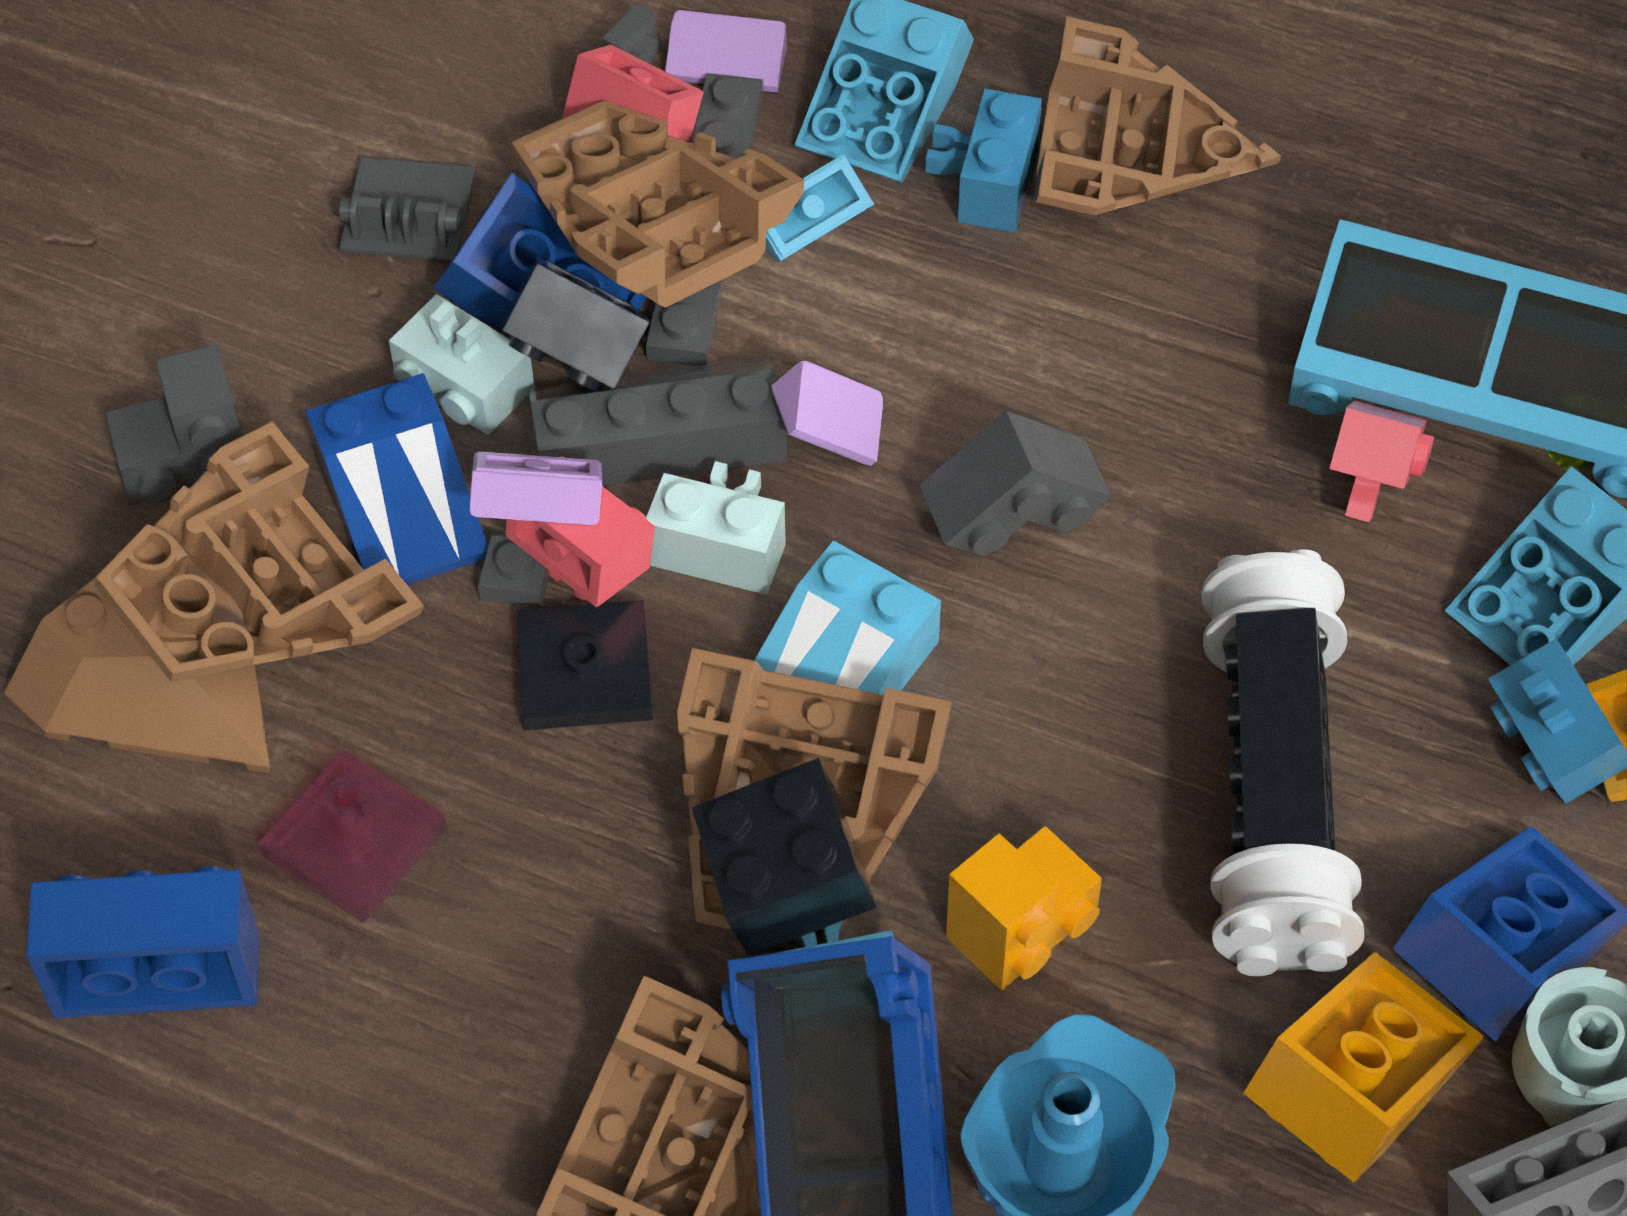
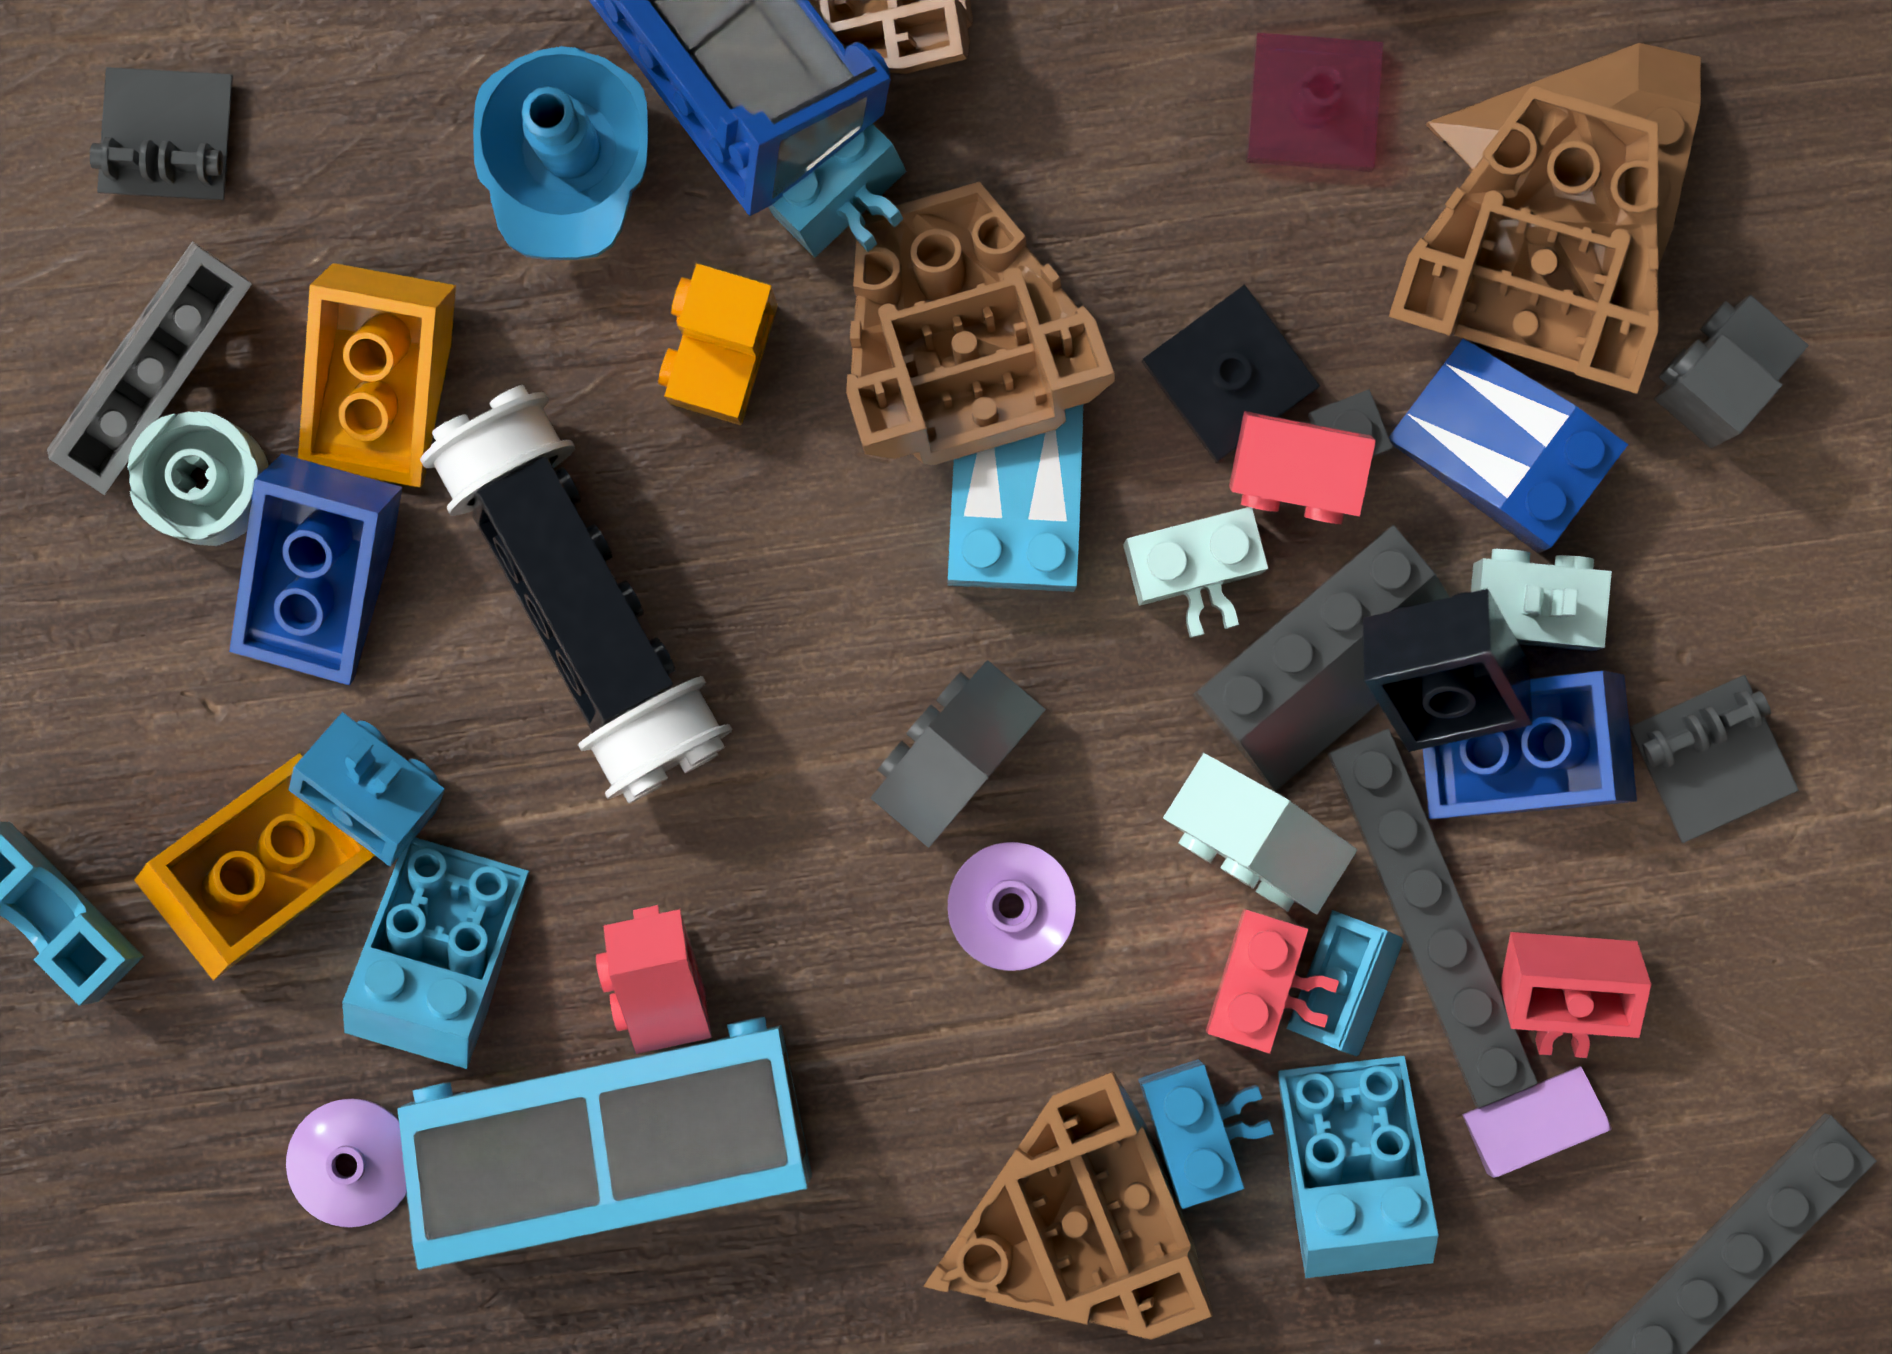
camera: 150 degrees right, 30 degrees up
lavender slope [470,451,602,525] -> none
medium nougat wedge [511,100,804,308] -> none
dark grey plate [602,3,658,64] -> none
black brick [691,758,877,957] -> none
lavender slope [771,361,883,466] -> none
none -> lavender dish [948,842,1076,971]
none -> light aqua brick [1163,753,1357,915]
none -> coral brick [1206,909,1339,1053]

